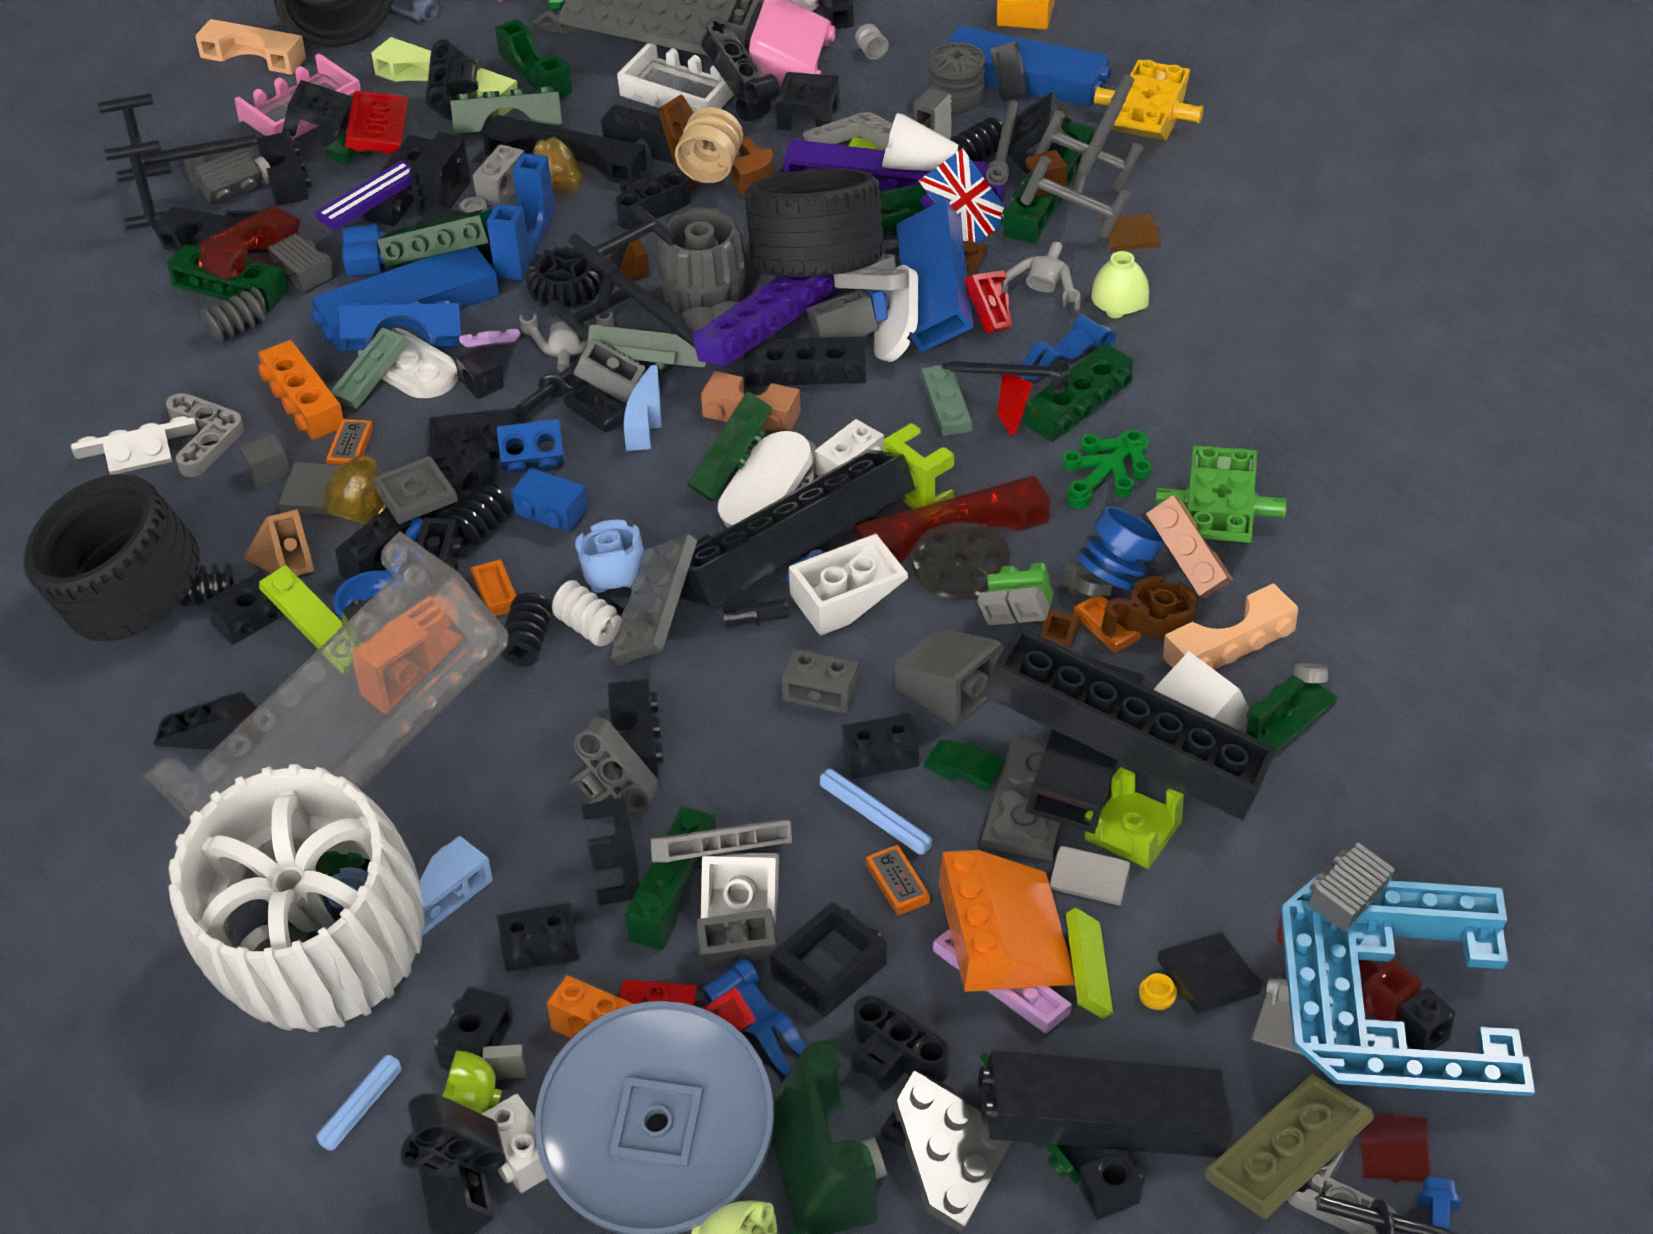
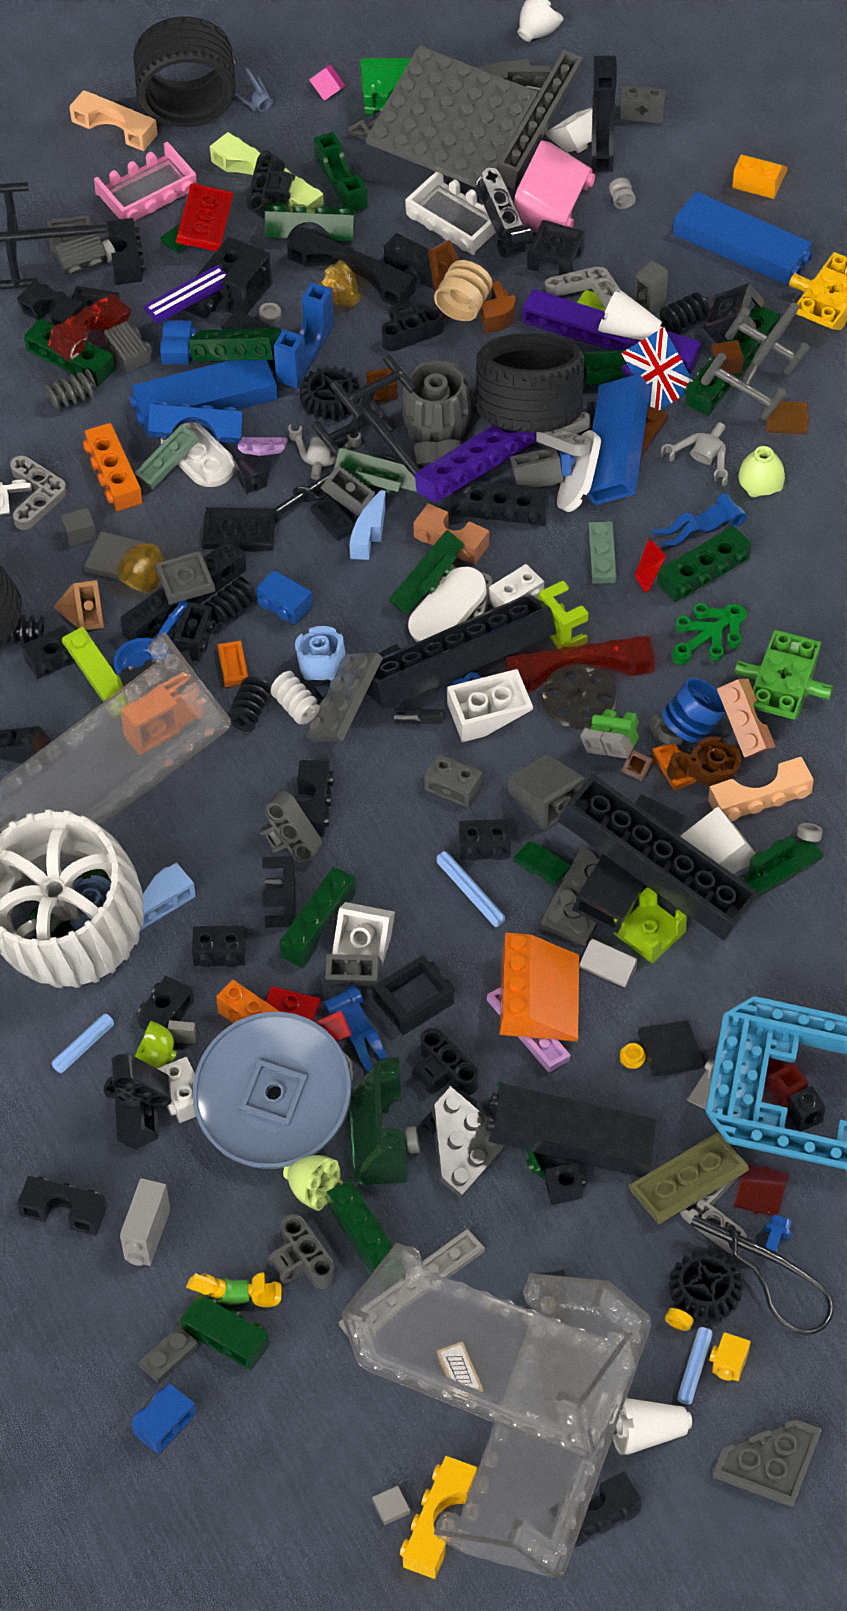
camera: 10 degrees right, 10 degrees up
black panel [282,80,353,147] -> none
tile [326,419,374,470] -> none
light grey brick [473,145,524,206] -> none
blue brick [496,419,565,474] -> none
light grey piece [651,820,792,862] -> none
tile [865,845,930,916] -> none
dark grey wheel [929,42,985,113] -> none
black piece [942,360,1072,394] -> none
red wing [964,270,1012,334] -> none
dark grey piece [986,100,1018,186] -> none
black plate [990,42,1030,101] -> none
lime tile [1066,907,1113,1019] -> none
dark grey brick [1308,841,1396,932] -> none

